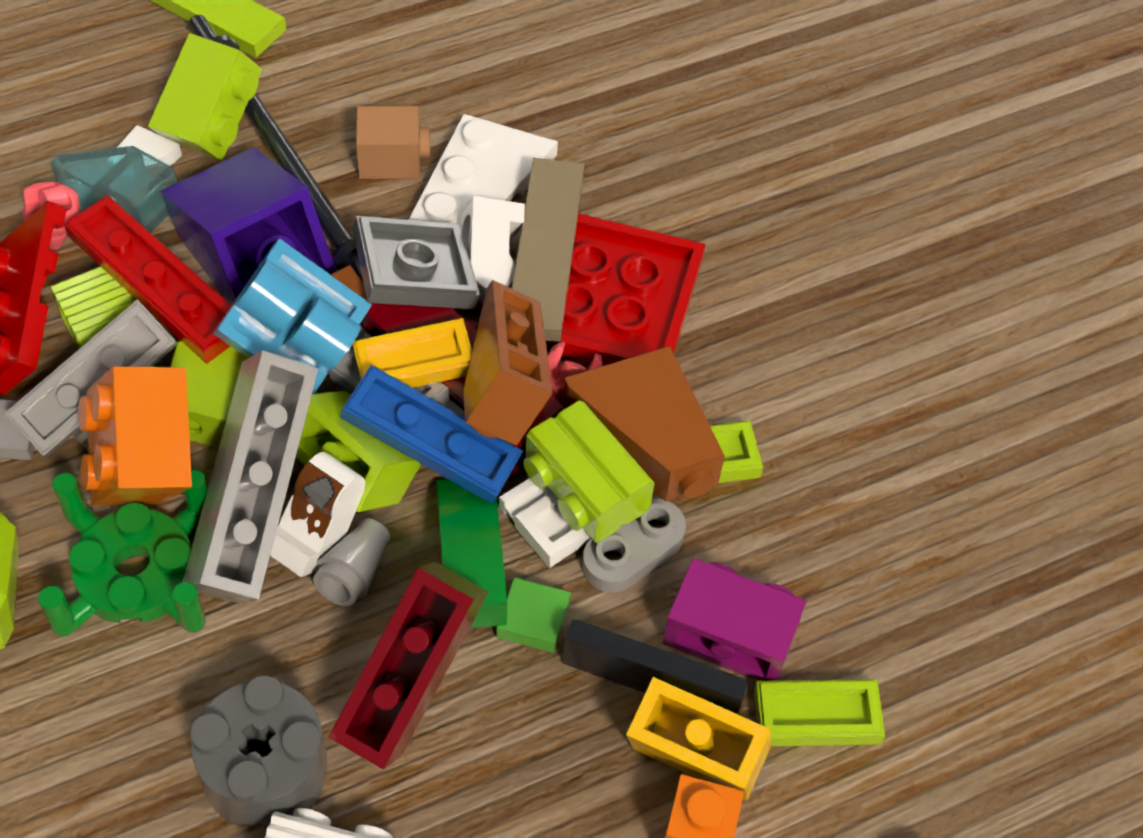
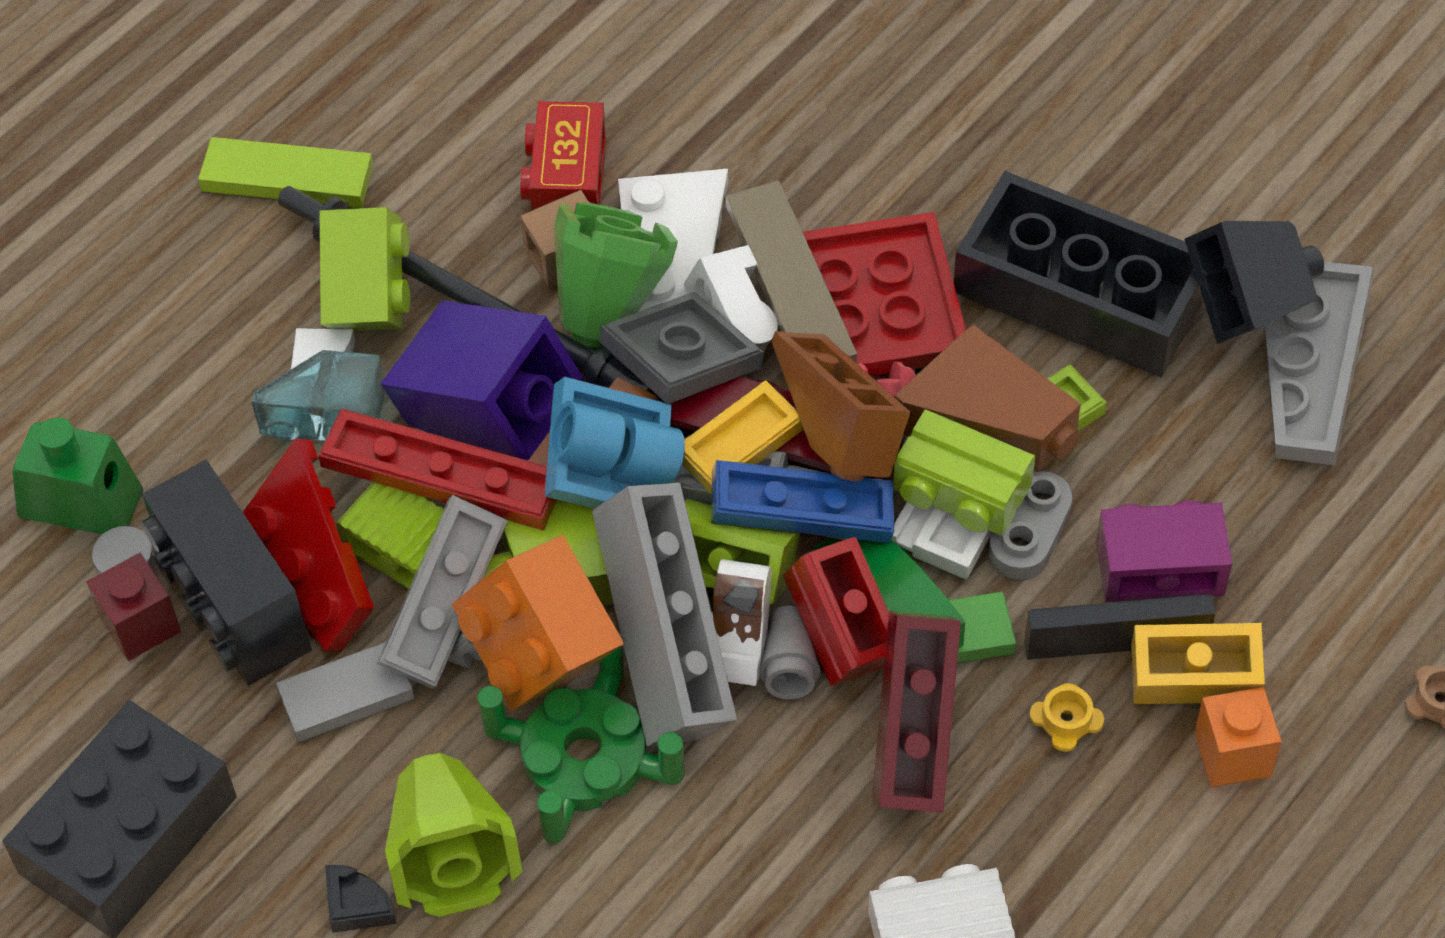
camera: 20 degrees left, 0 degrees up
coral arm [22,182,80,250] -> none
dark grey brick [190,675,328,829] -> none
lime tile [754,679,885,746] -> none
none -> red brick [520,101,607,210]
none -> bright green cone [554,202,678,348]
none -> red brick [783,537,889,686]
none -> black brick [954,171,1204,378]
none -> yellow plate [1029,683,1104,752]
none -> black torso [1184,221,1324,344]
none -> light grey wing [1265,262,1373,465]

